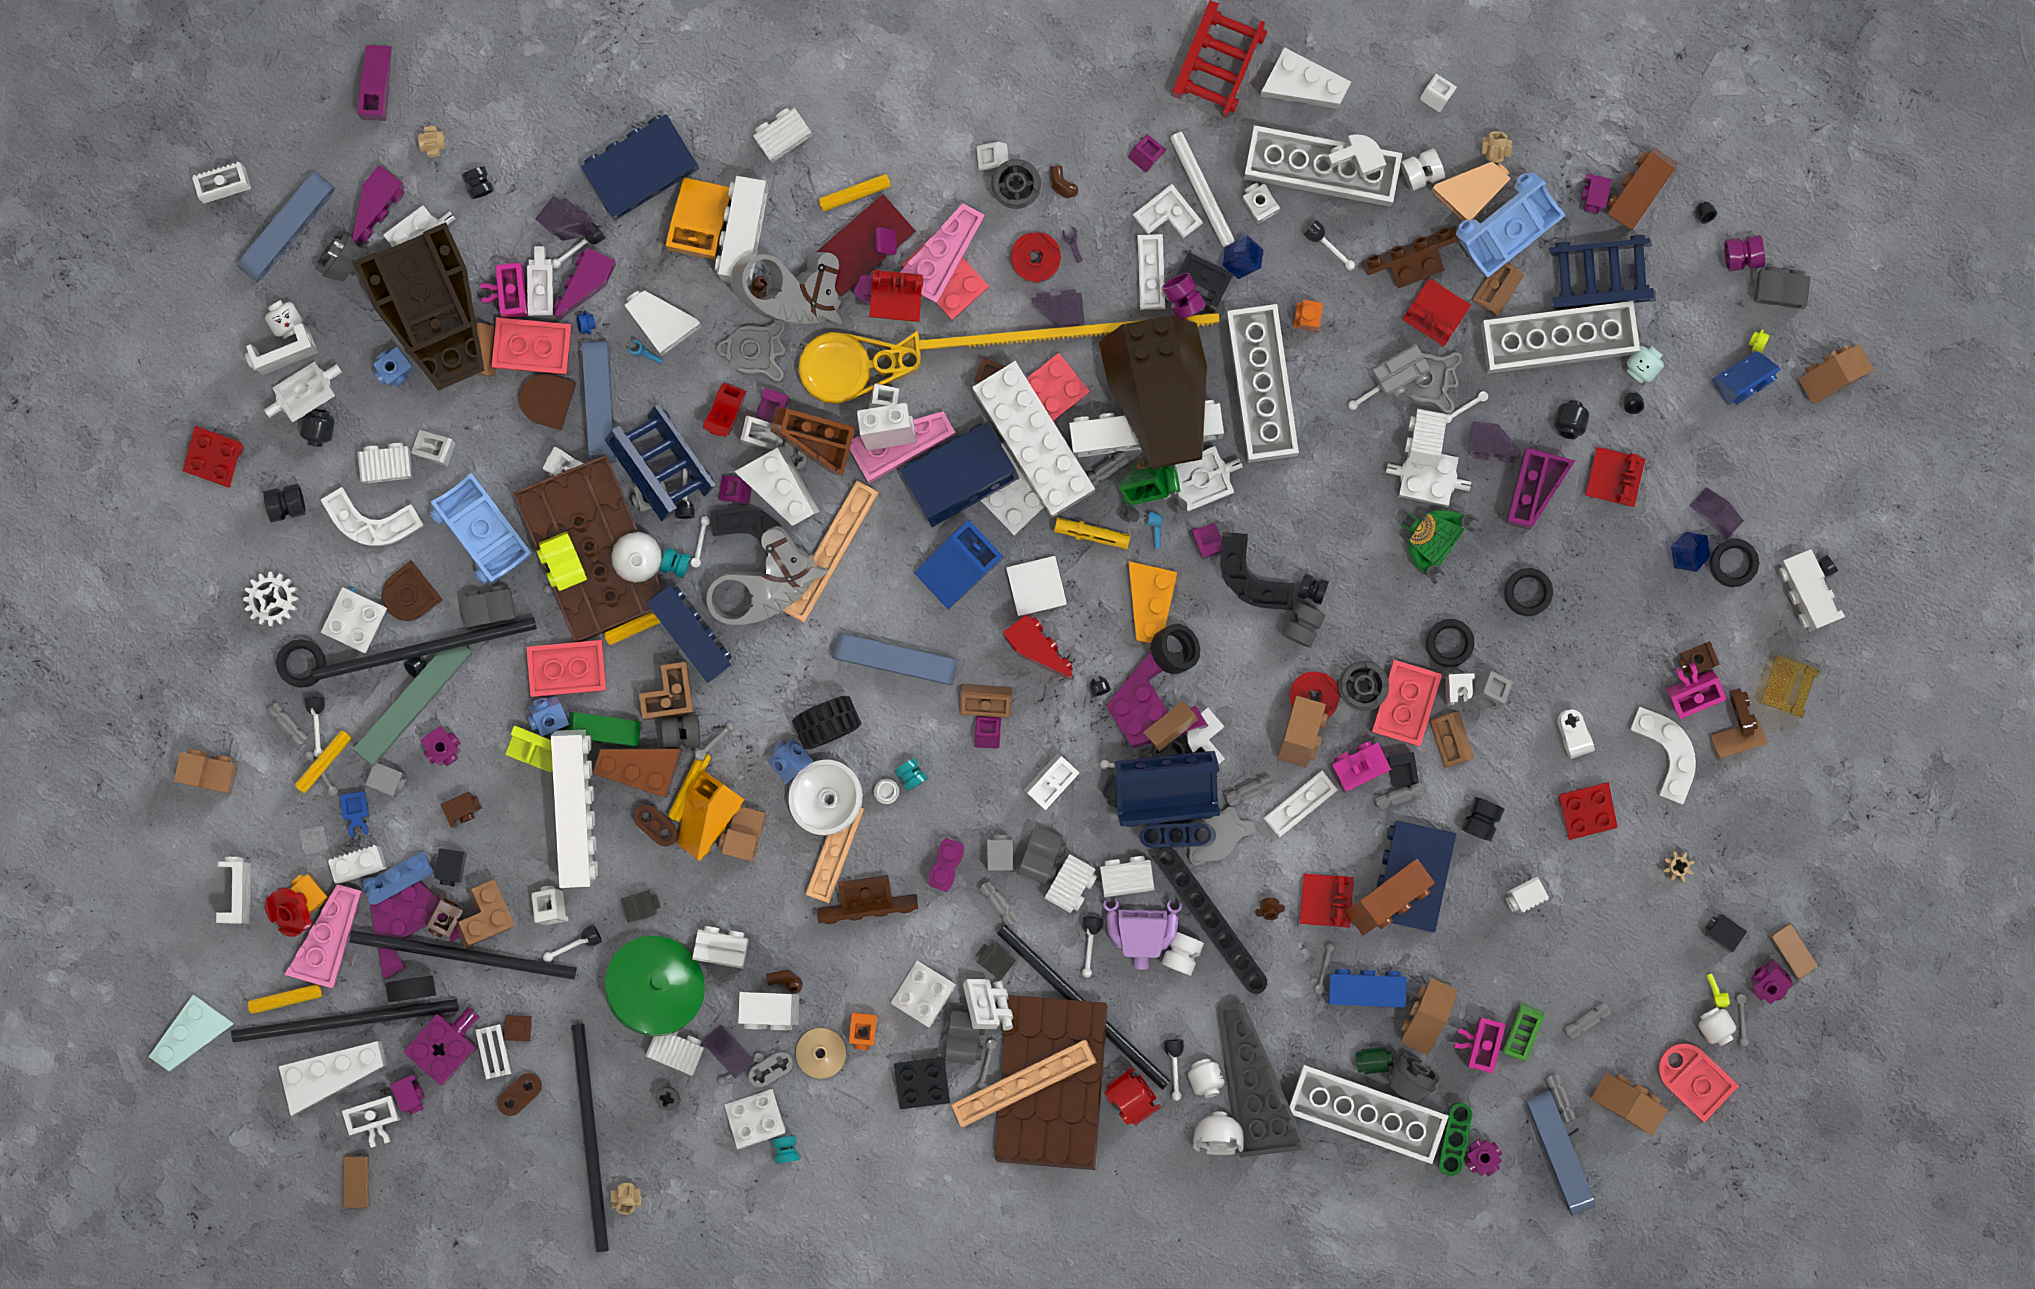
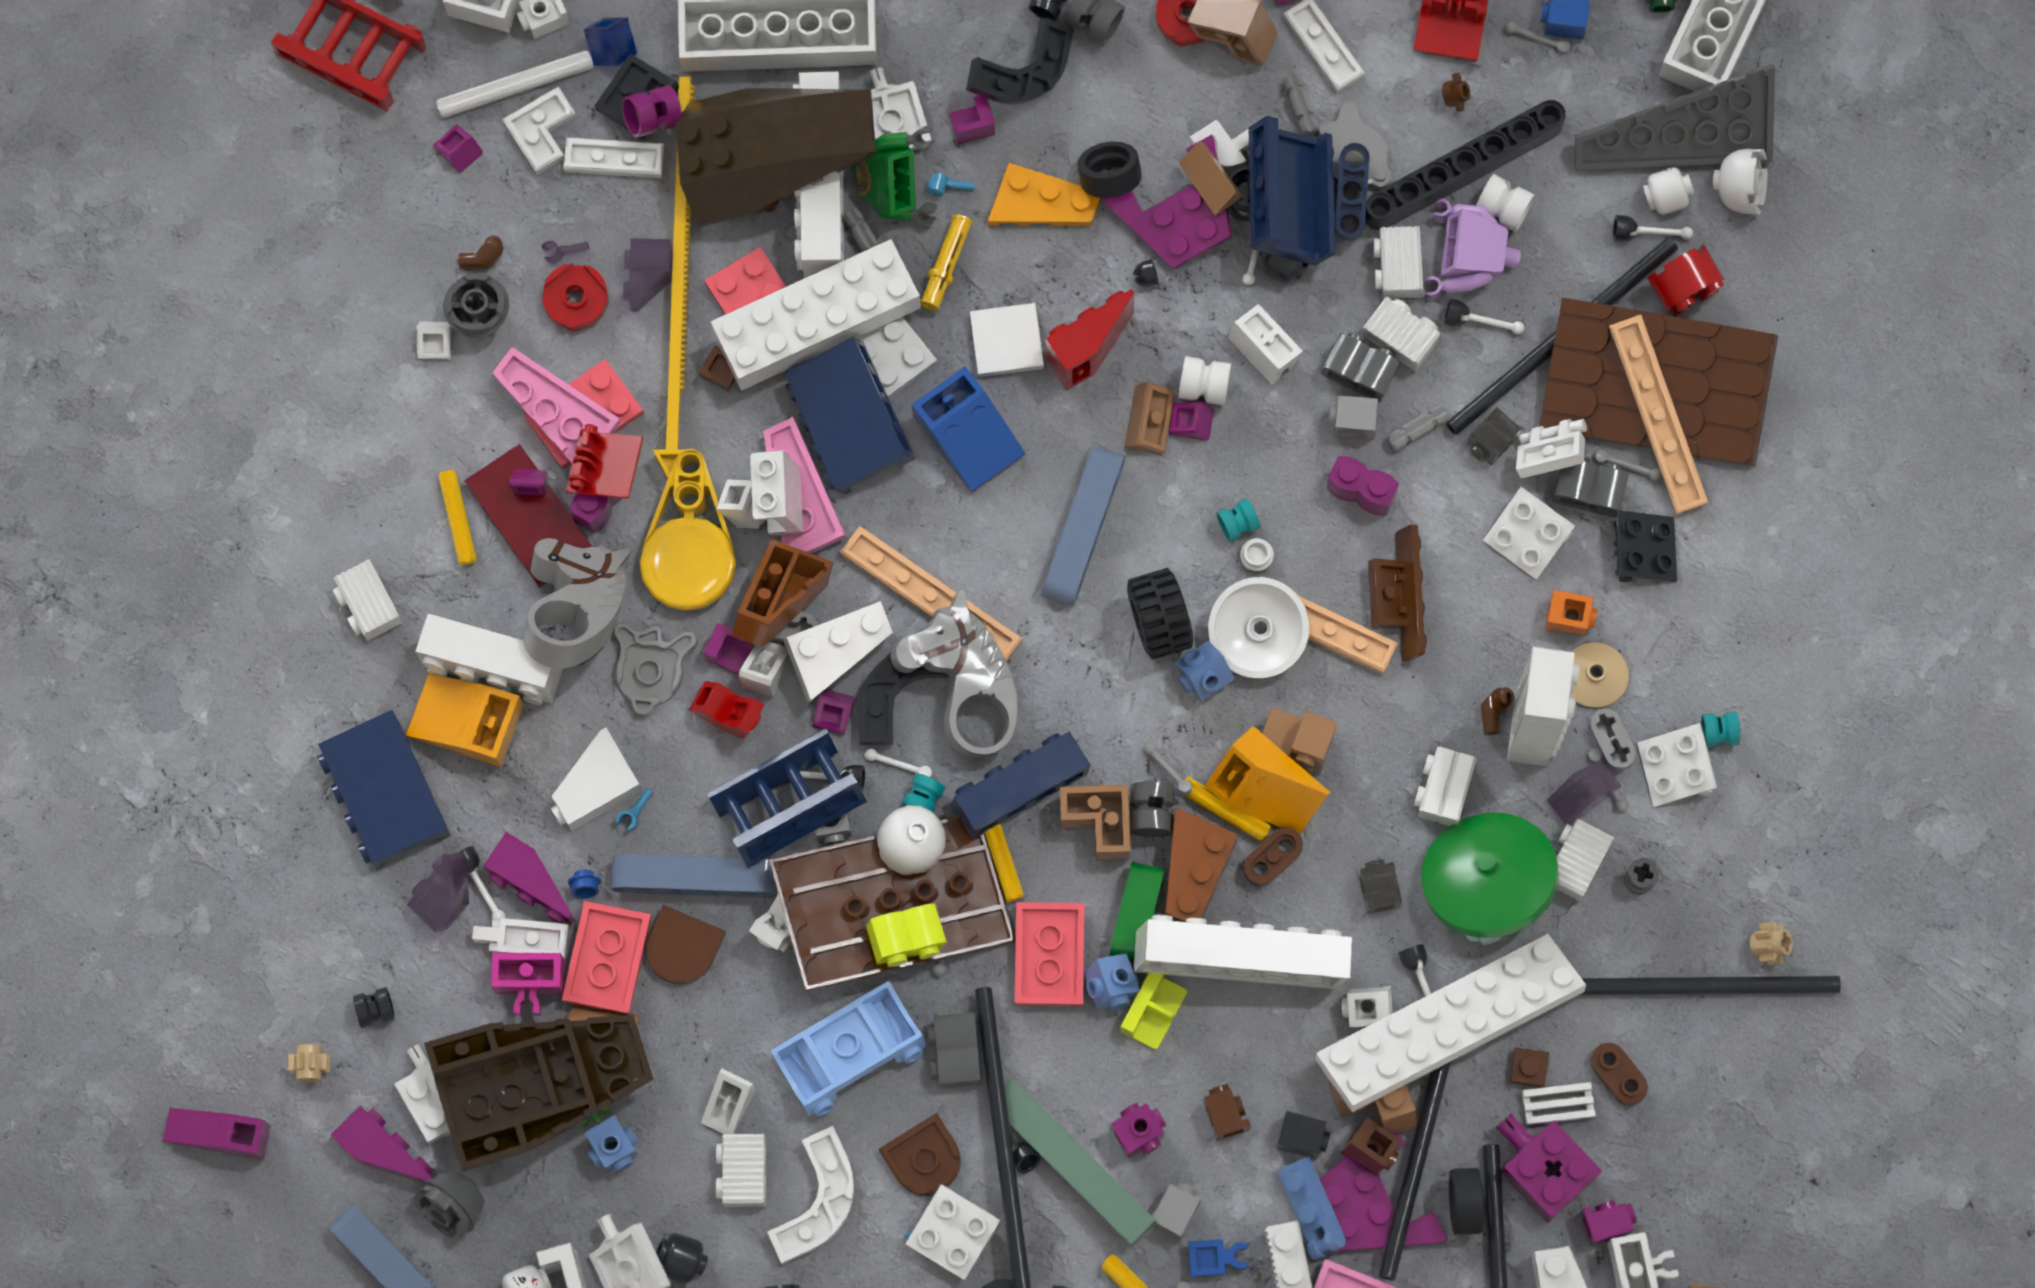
camera: 85 degrees left, 10 degrees down
none -> white wheel [1178,356,1231,406]
none -> white plate [1315,934,1586,1112]

